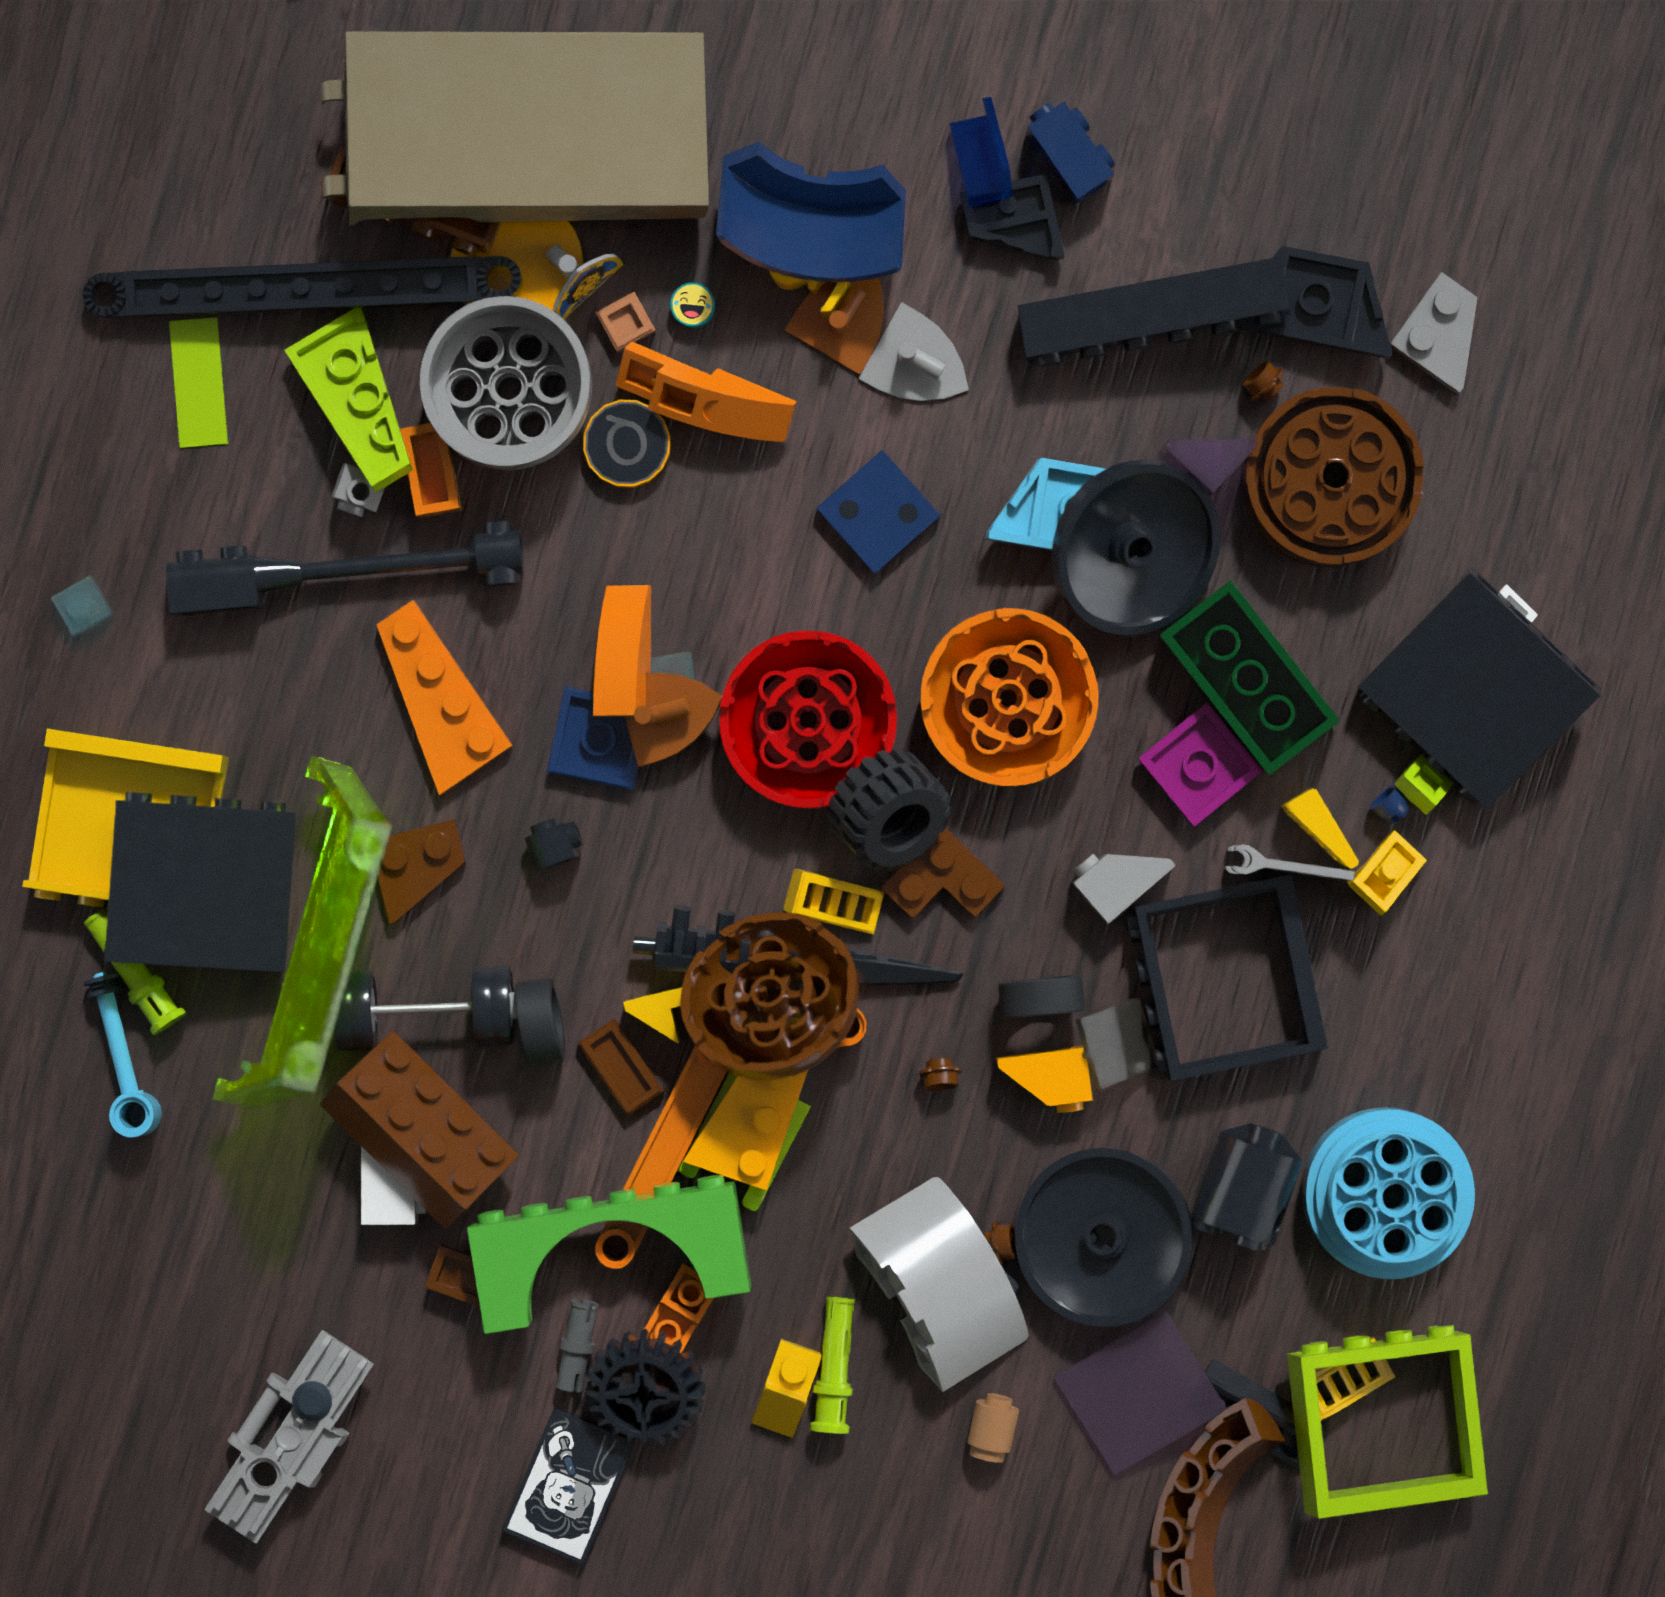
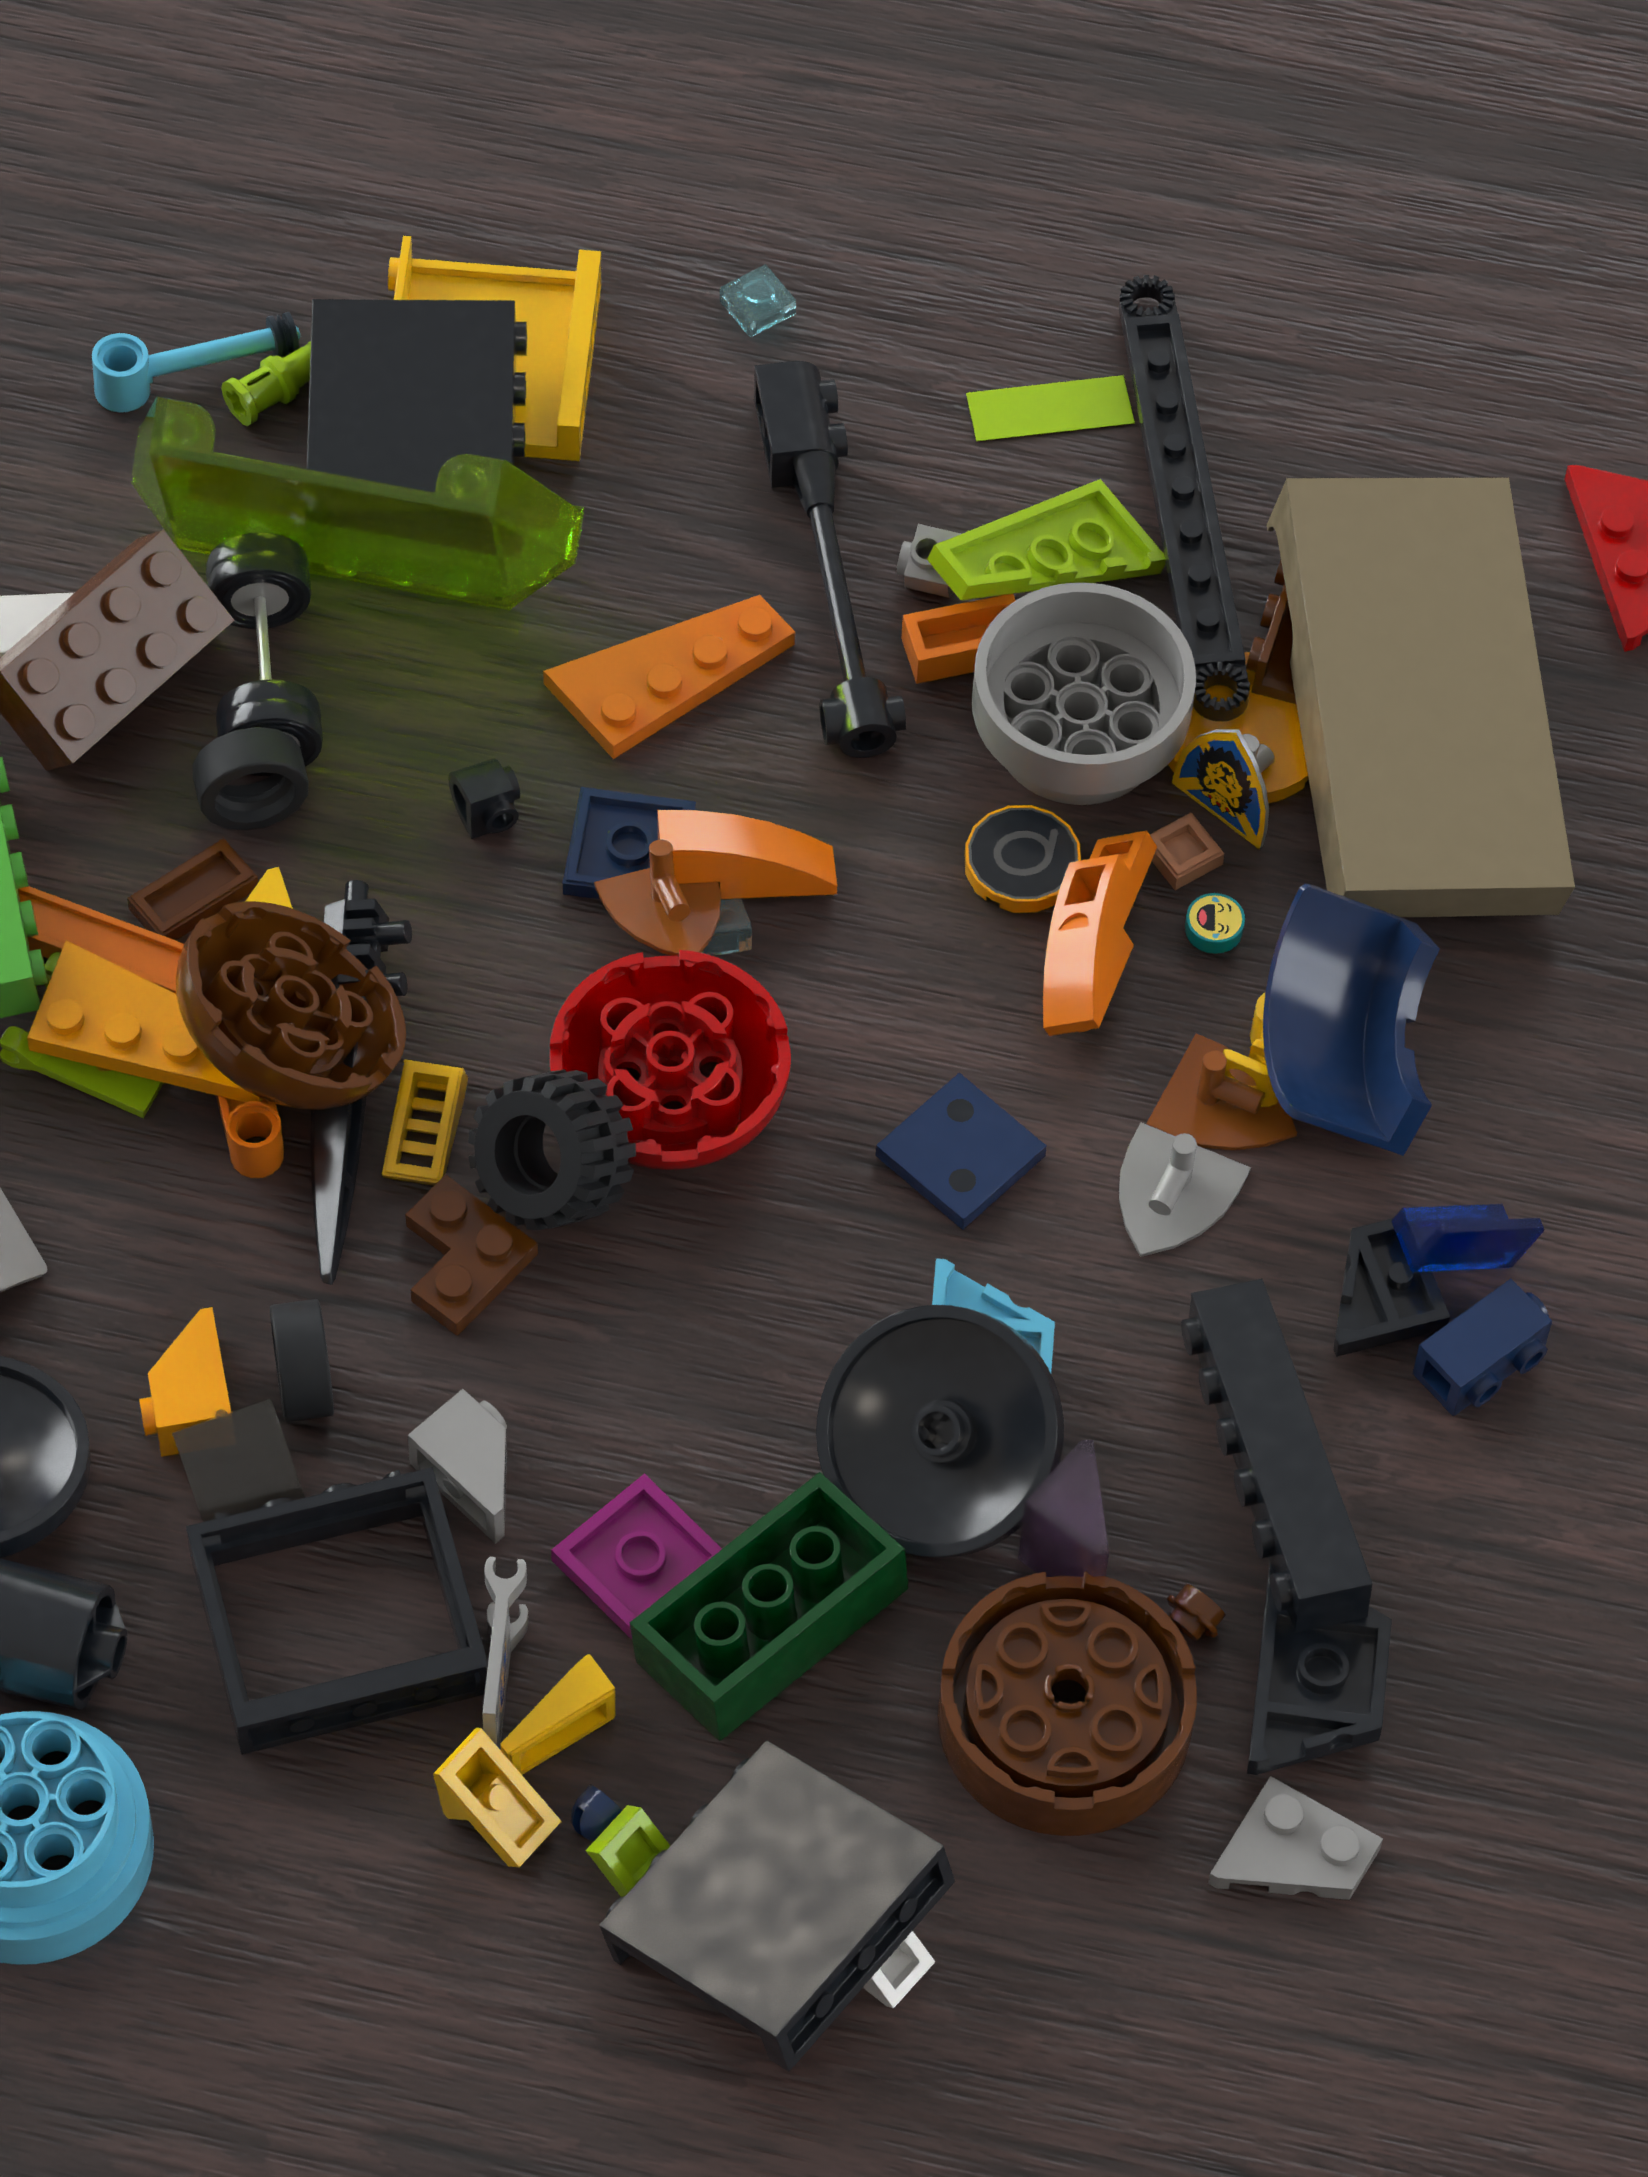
camera: 85 degrees right, 30 degrees down
reddish brown wing [369,819,466,923] -> none
reddish brown plate [919,1058,962,1091] -> none
orange brick [920,608,1099,786] -> none

